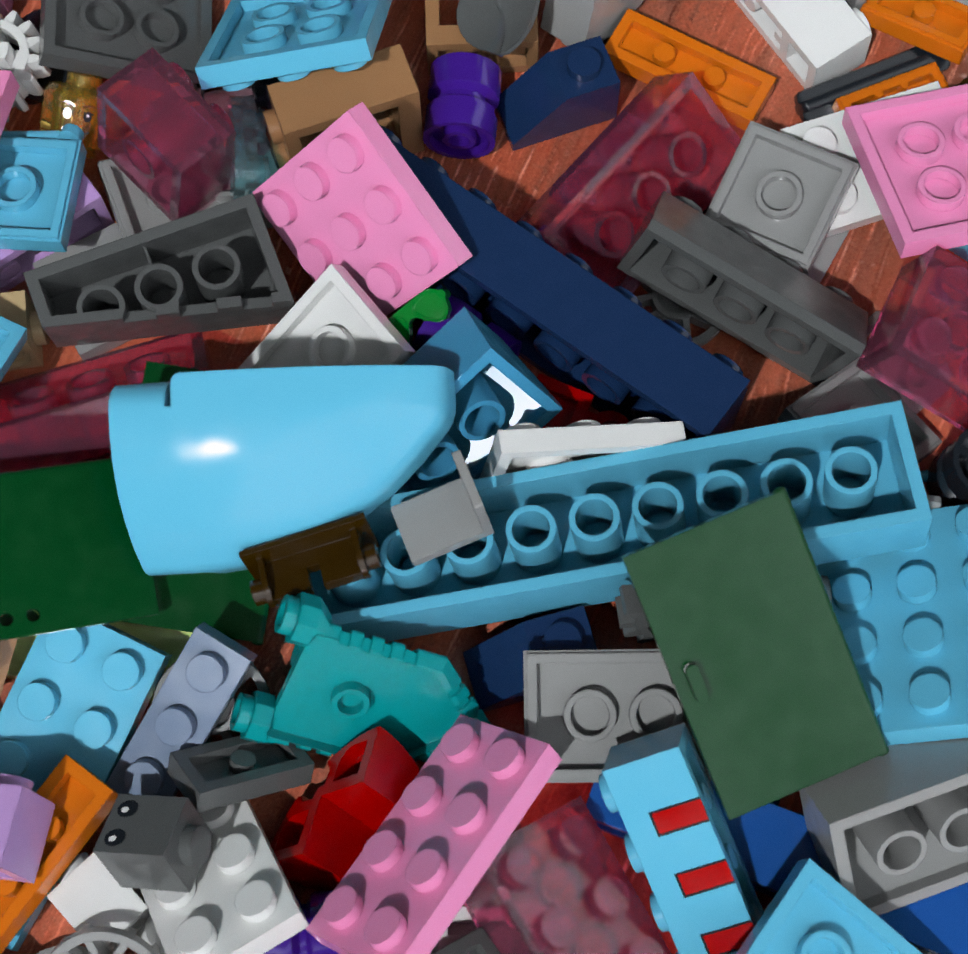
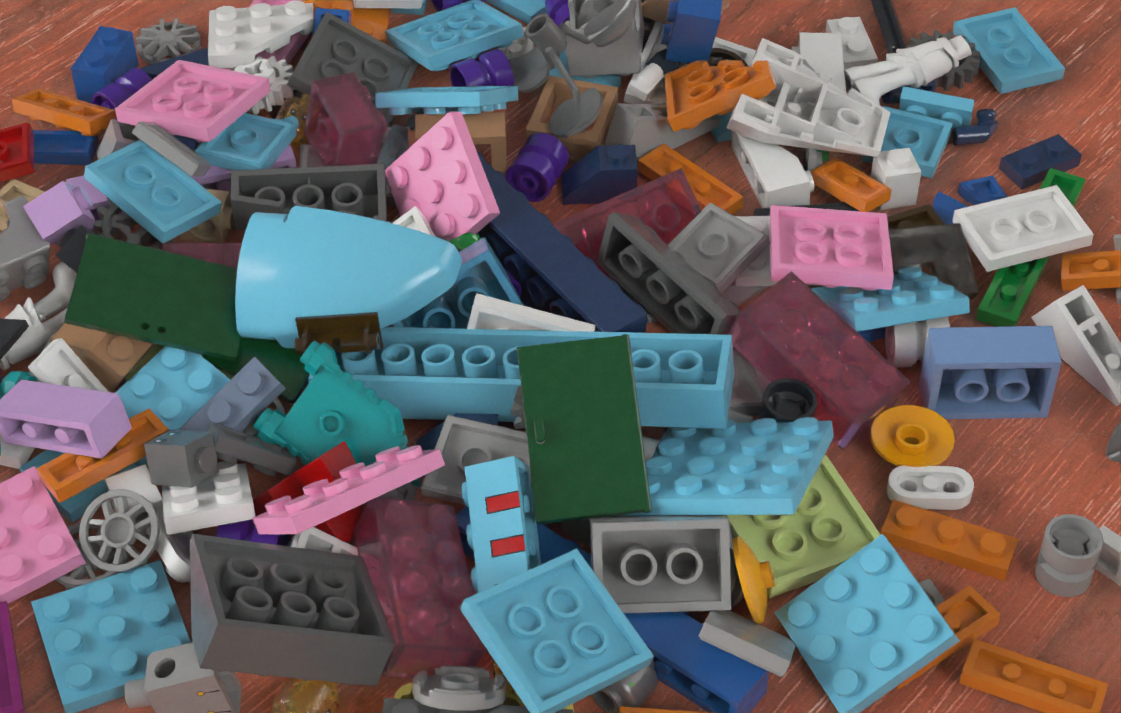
camera: 15 degrees right, 25 degrees down
light grey bracket [391,450,494,566] -> none

